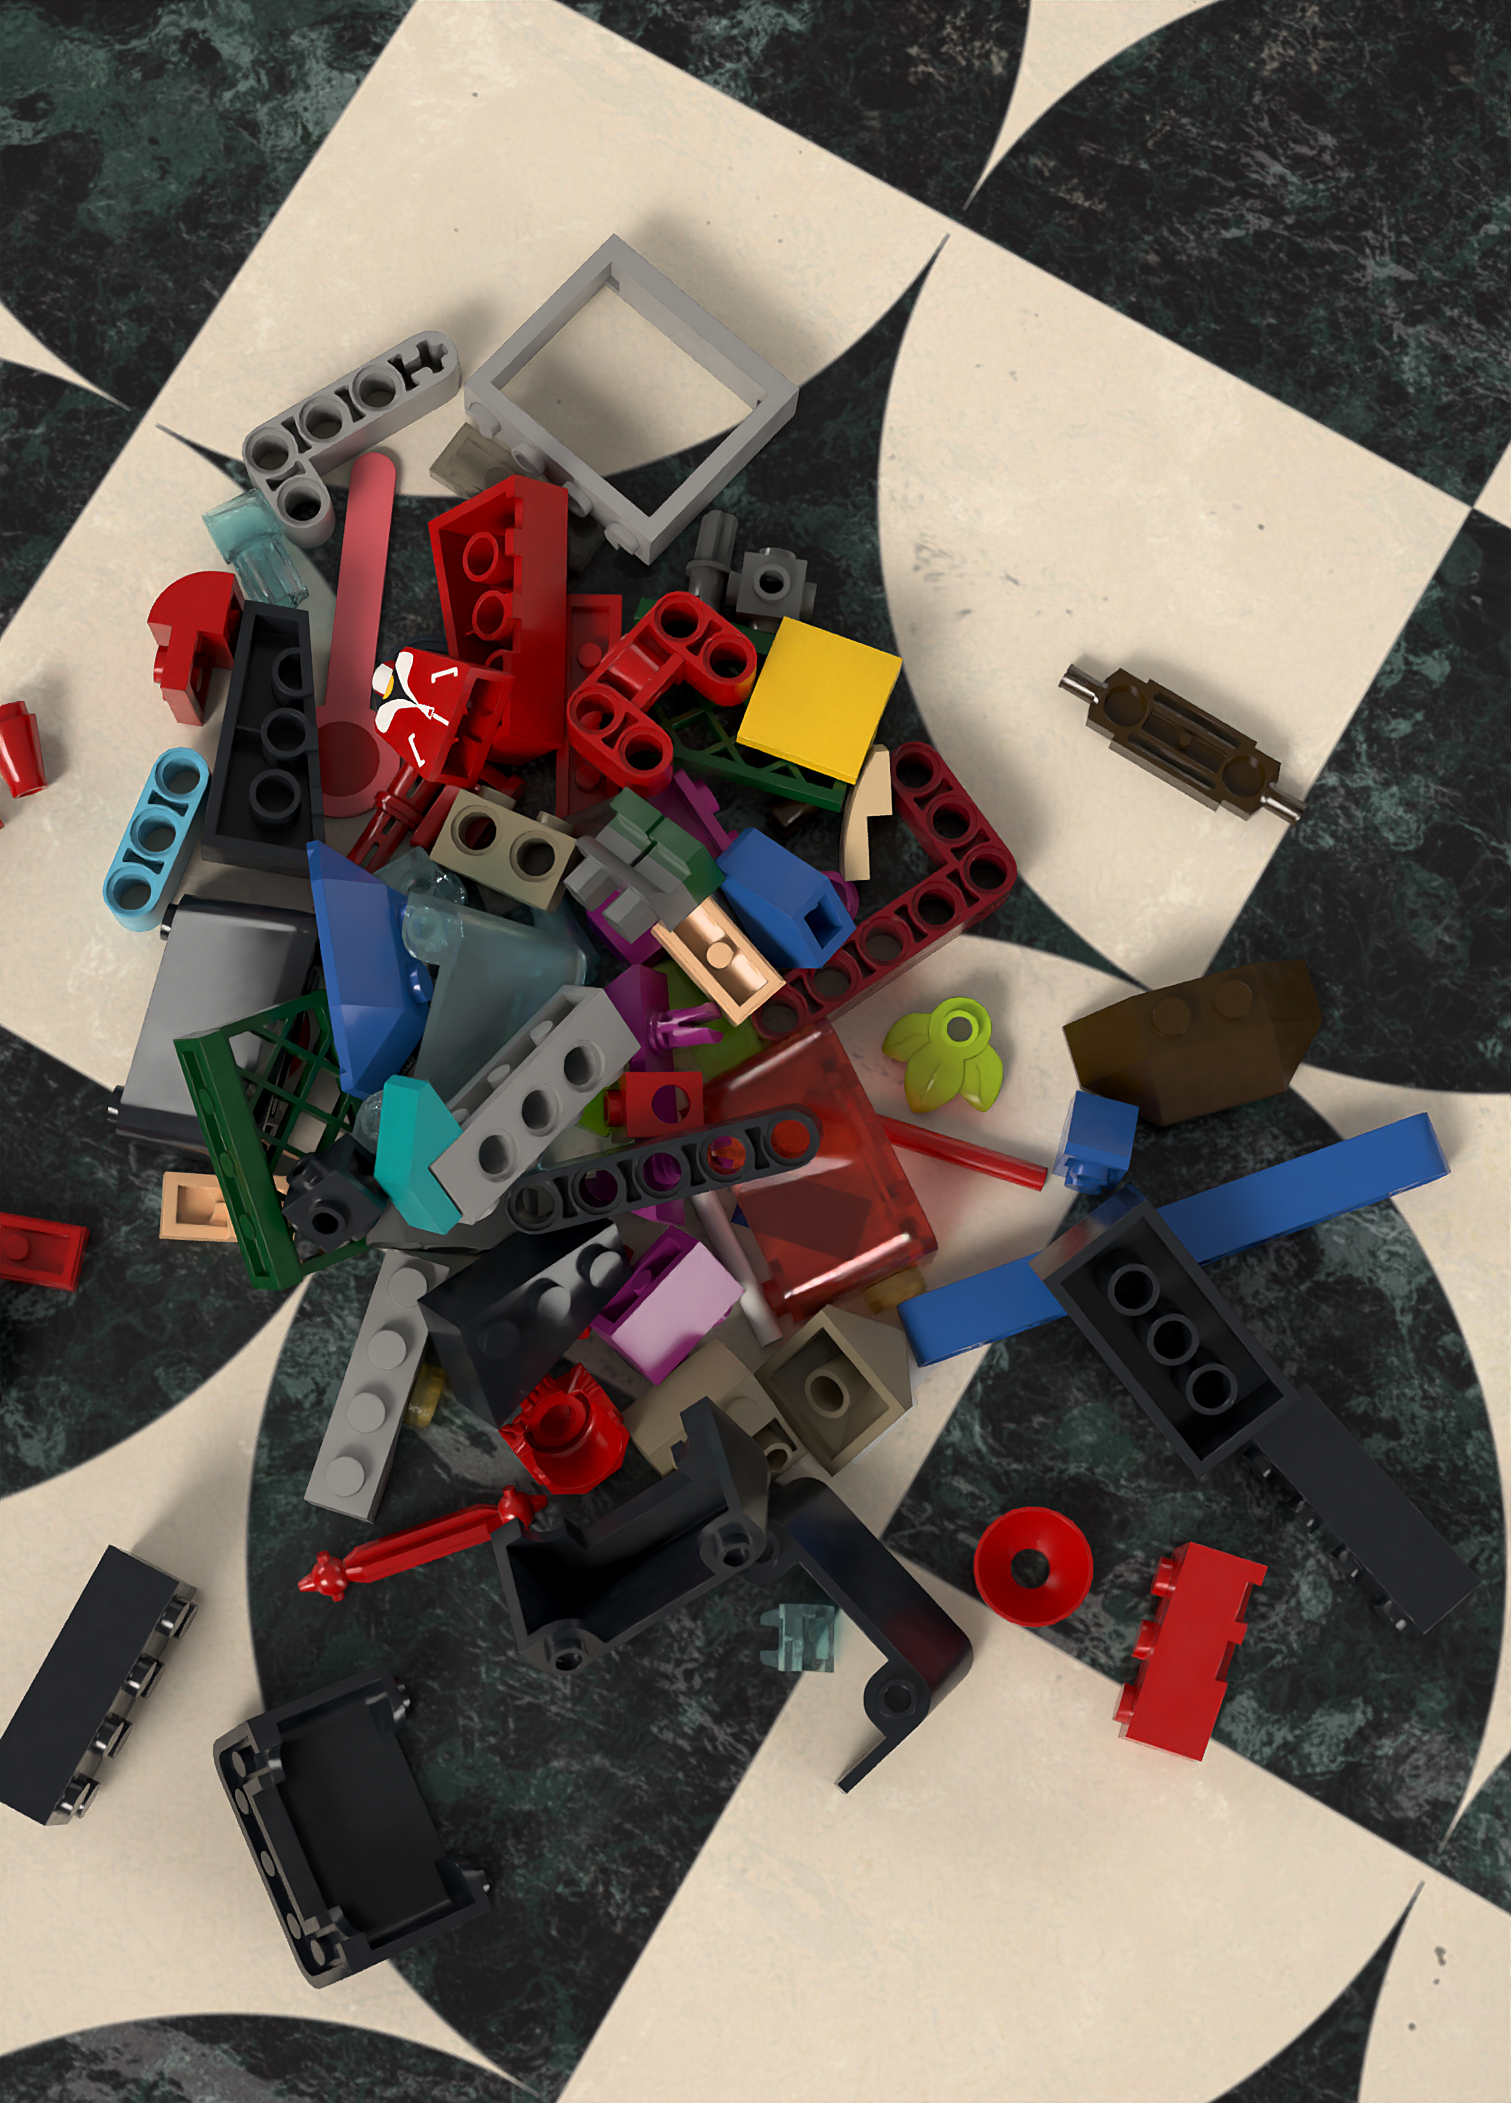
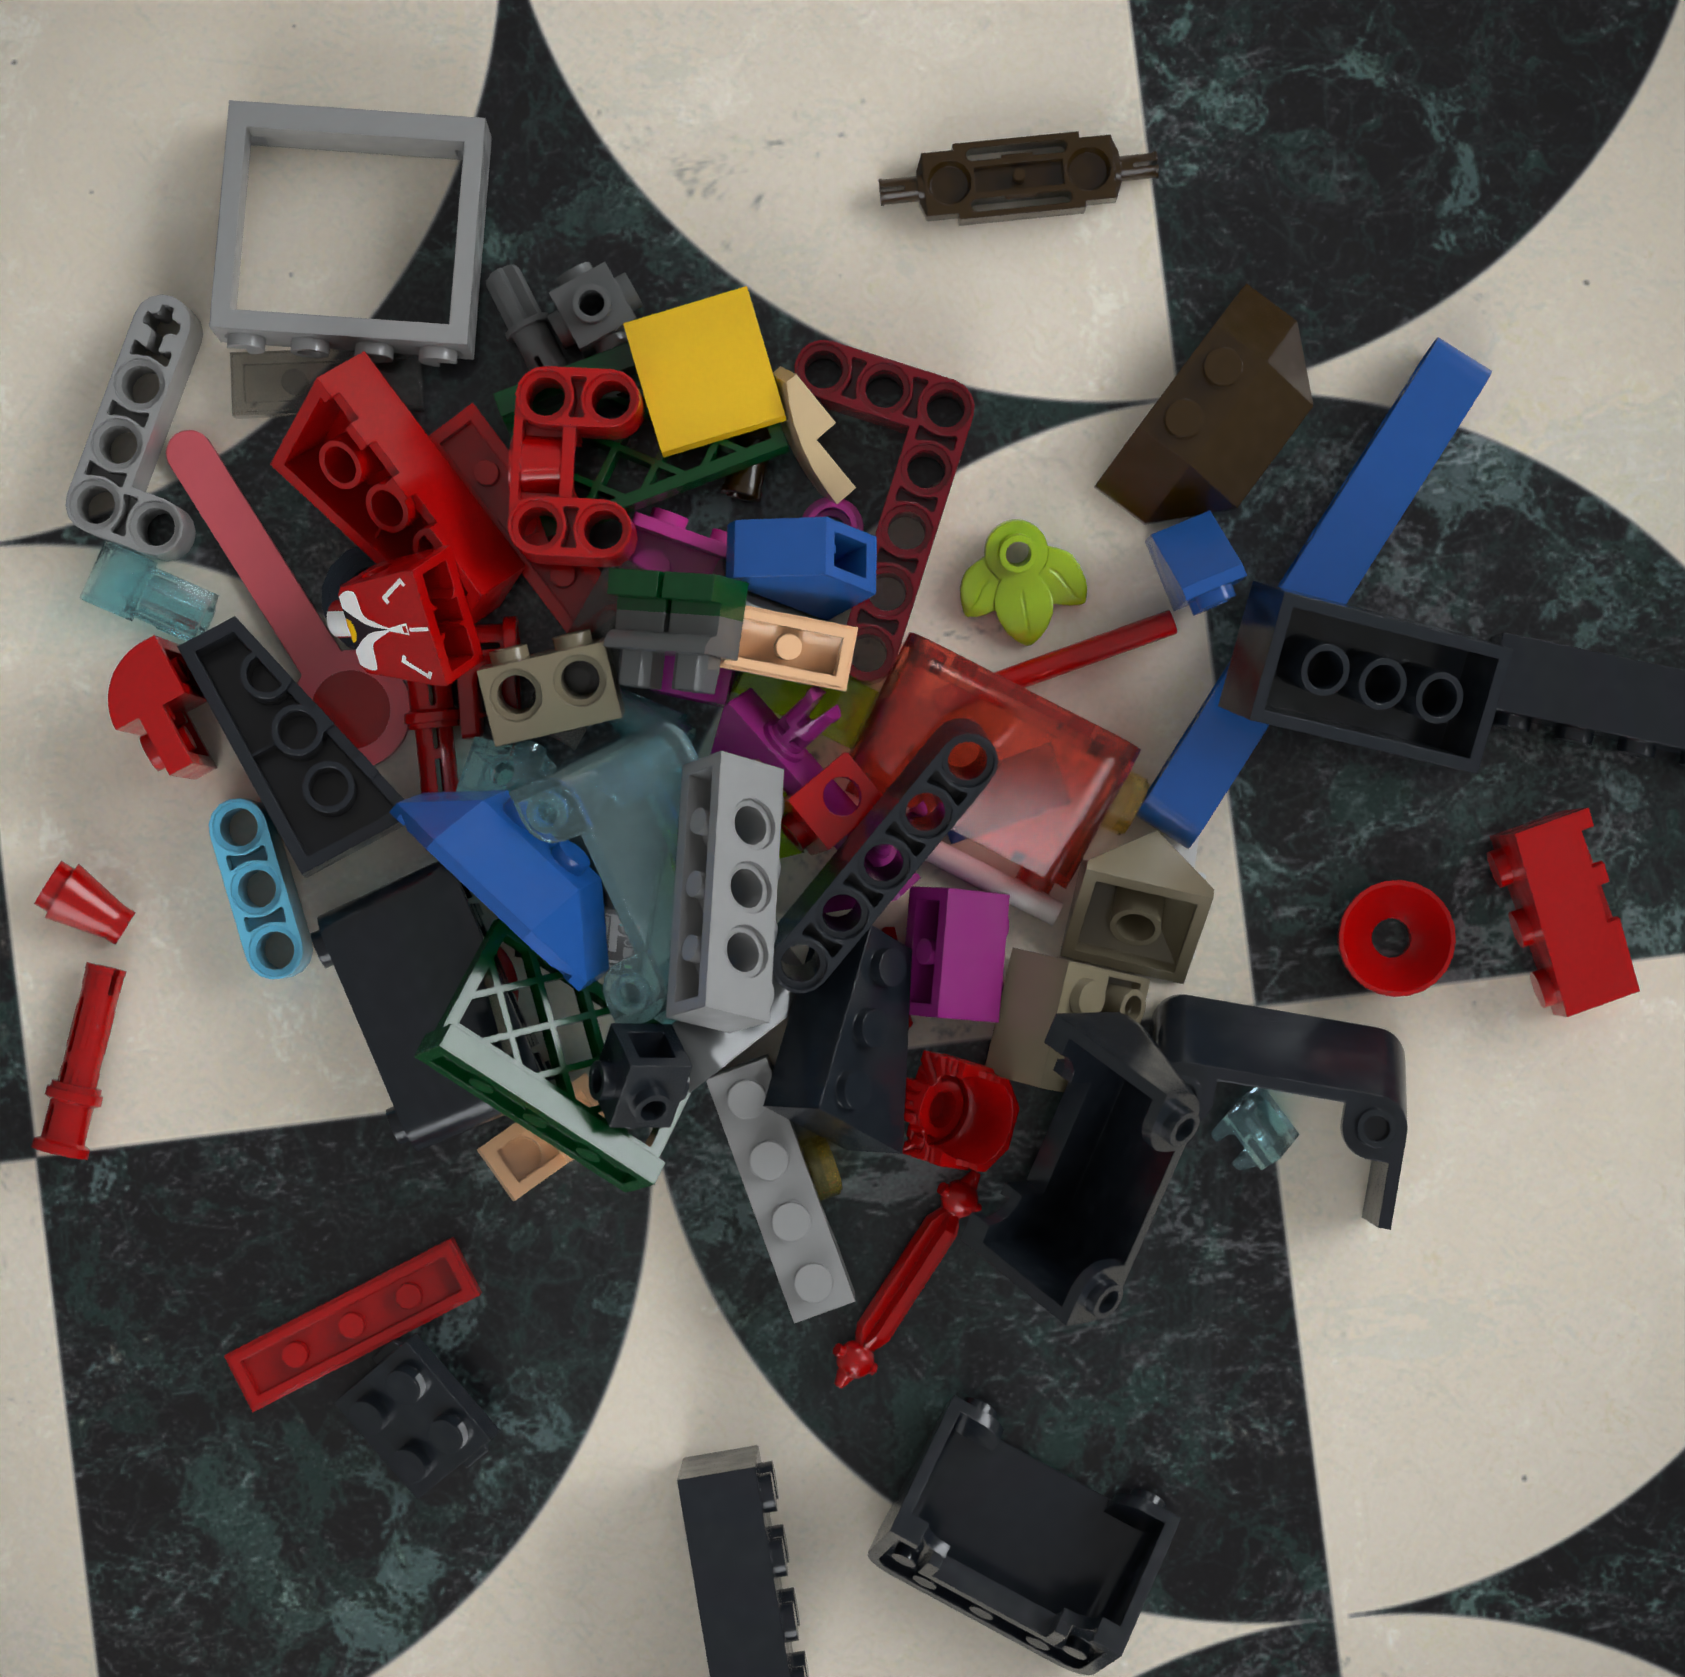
camera: 30 degrees left, 10 degrees up
teal slope [374,1074,464,1235] -> none

